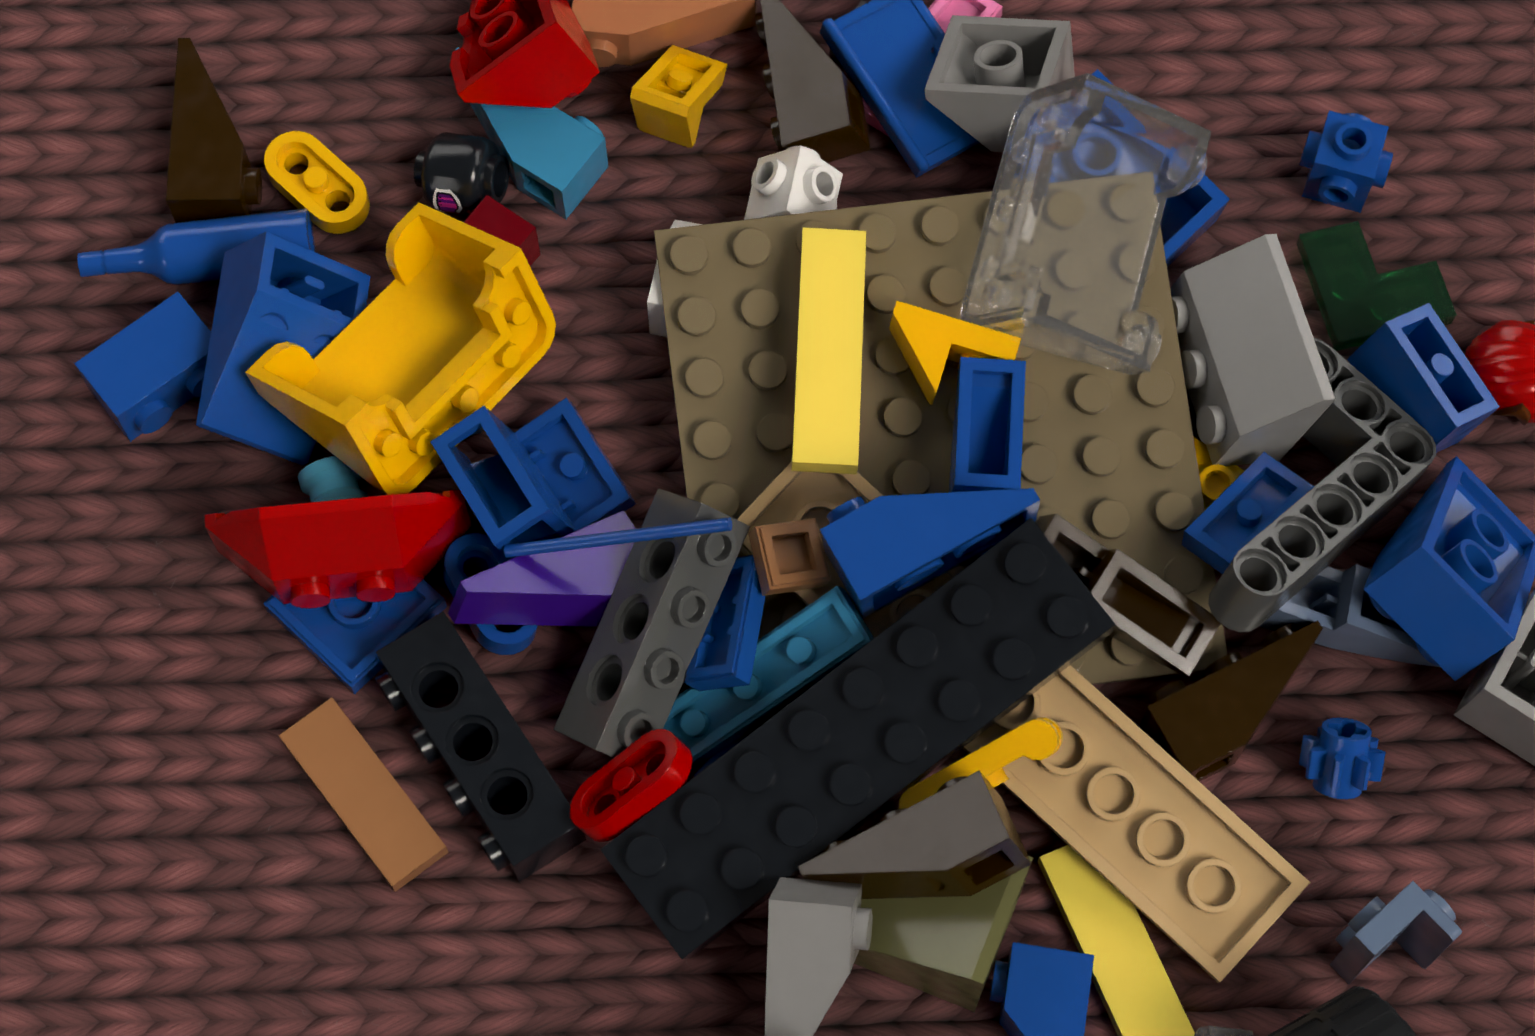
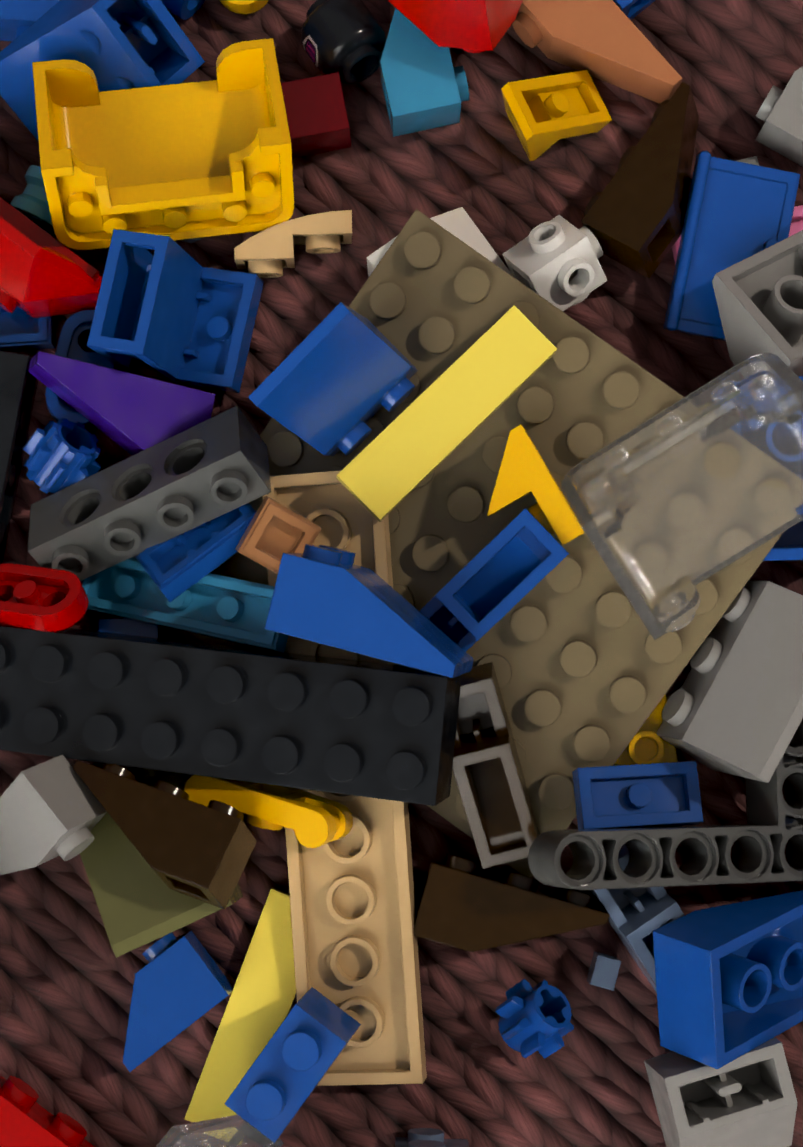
camera: 45 degrees right, 15 degrees up
blue axle [504,517,732,558] -> none
none -> blue gear [23,418,101,494]
none -> blue brick [225,987,361,1143]
none -> tan slope [234,210,352,278]
none -> blue slope [248,302,418,456]
none -> sand blue piece [587,951,621,991]

